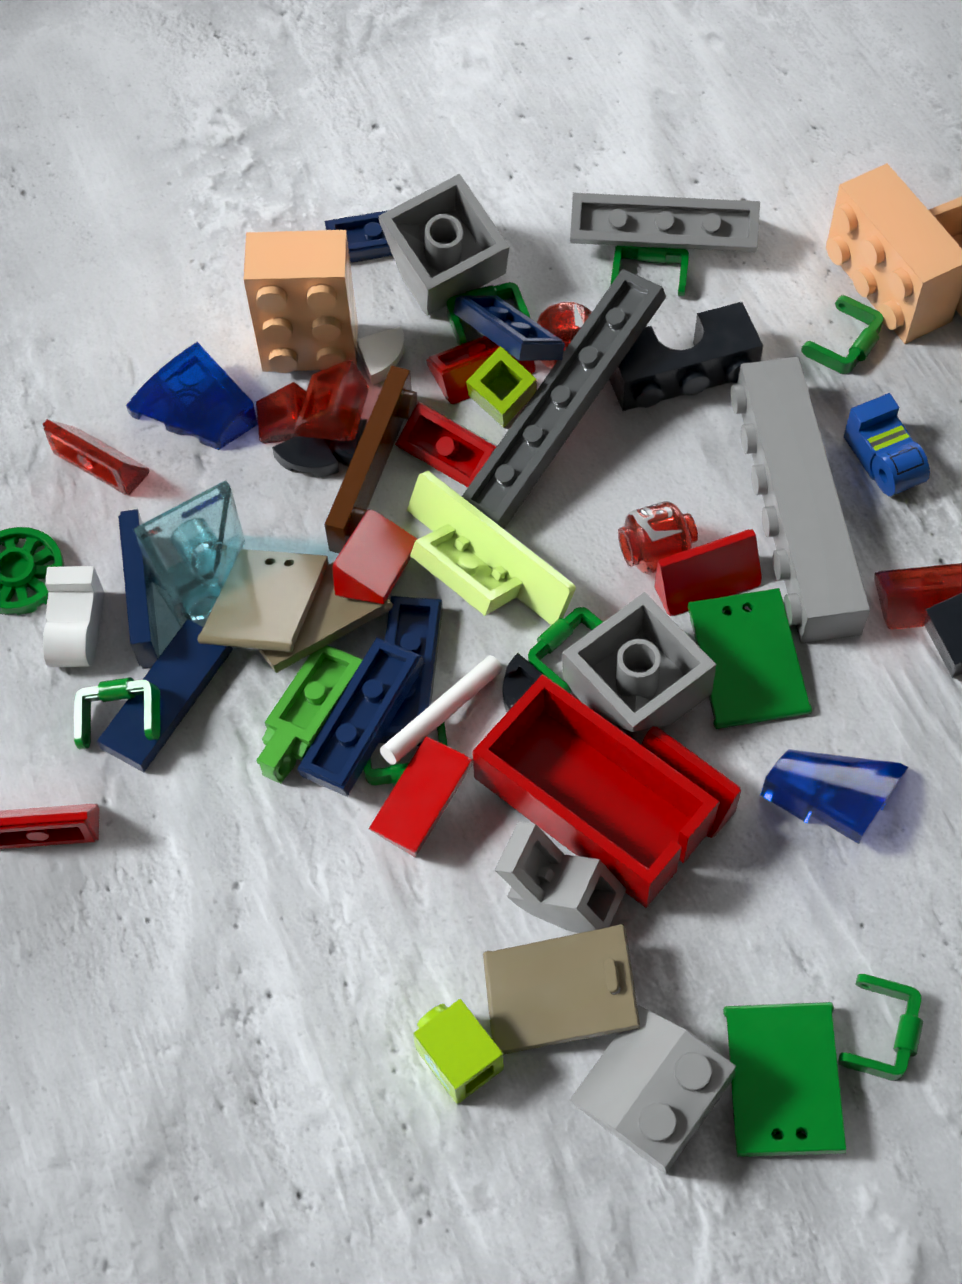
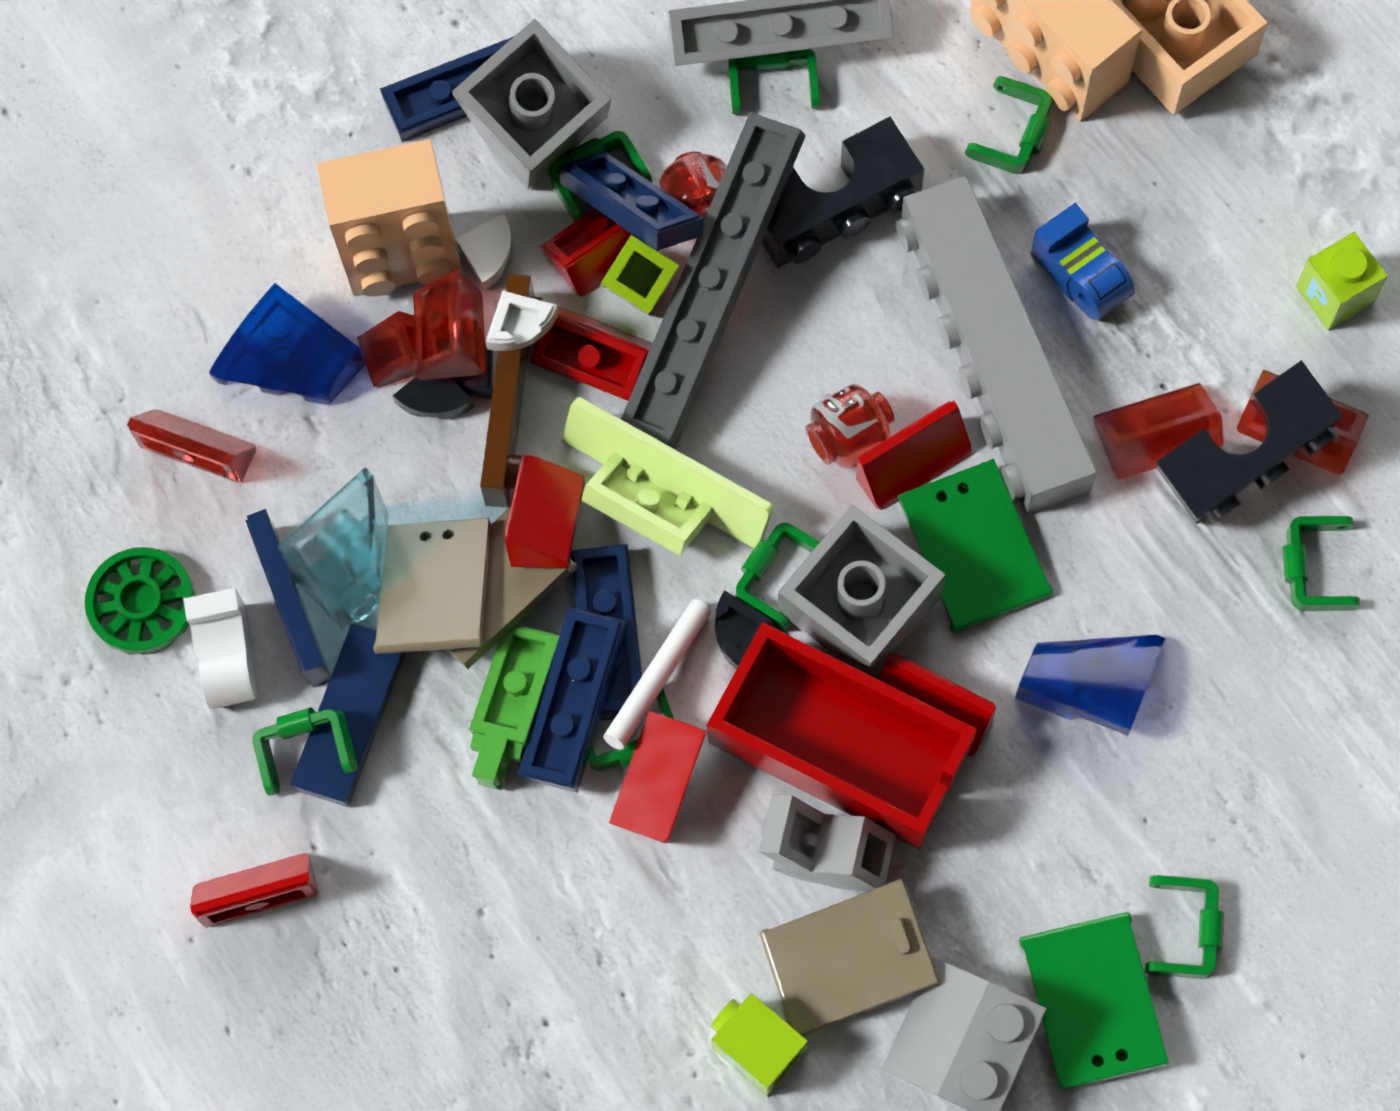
camera: 10 degrees left, 10 degrees up
none -> white tile [485,291,559,351]

